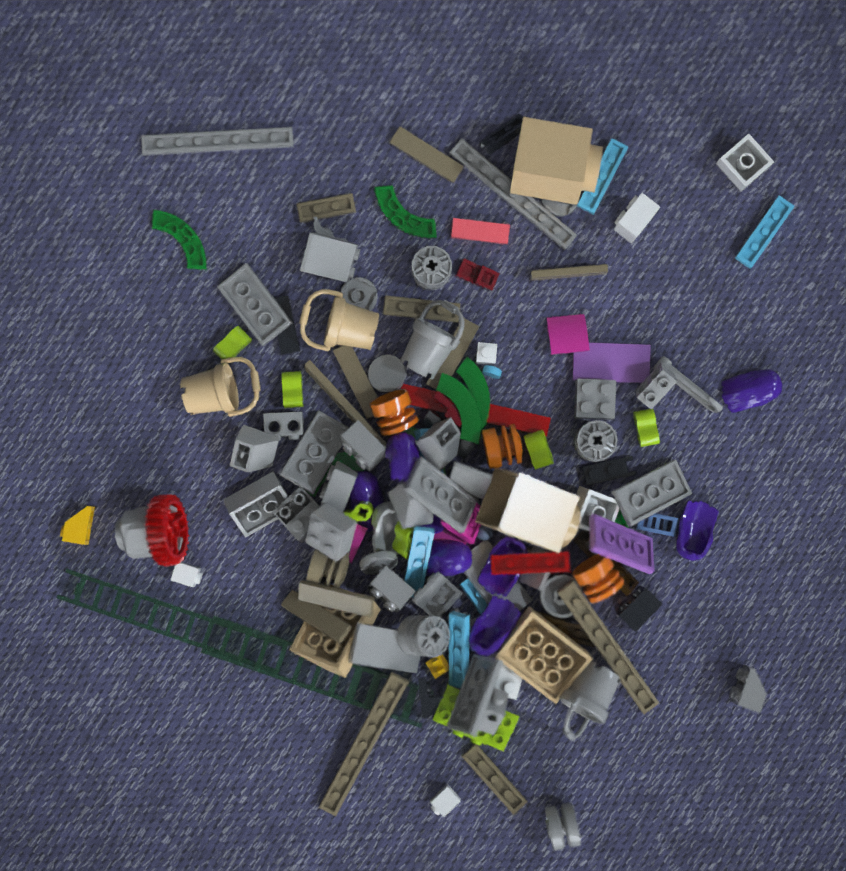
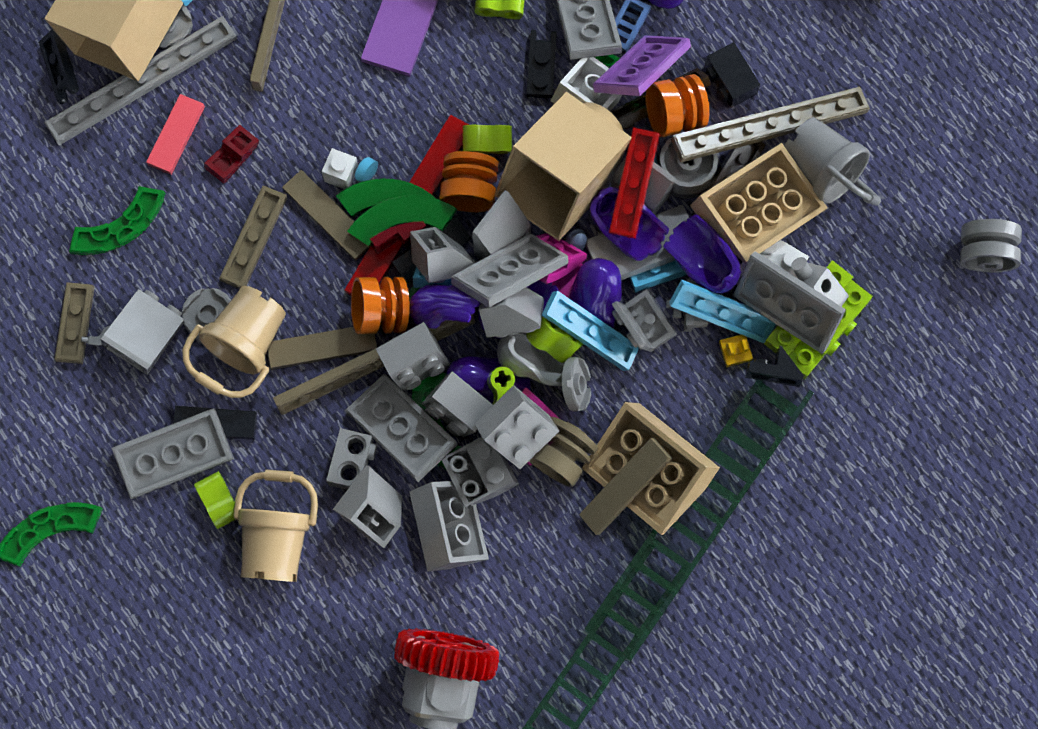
camera: 75 degrees left, 10 degrees down
white brick [171,562,203,587] -> none
lime axle [282,371,303,408] -> none
dark tan tile [298,580,374,617] -> none
dark tan tile [319,672,409,817] -> none
light grey tile [348,623,420,673] -> none
light grey slope [367,566,415,613] -> none
light grey tile [368,354,407,393] -> none
dark tan tile [390,126,464,184] -> none
light grey wheel [397,615,450,657] -> none
light grey piece [400,300,464,379] -> none
light grey wheel [412,246,452,290] -> none
white brick [430,784,461,817] -> none
dark tan tile [461,744,528,815] -> none
dark pink slope [546,314,589,355] -> none
light grey brick [574,379,616,420] -> none
light grey wheel [574,420,618,462] -> none

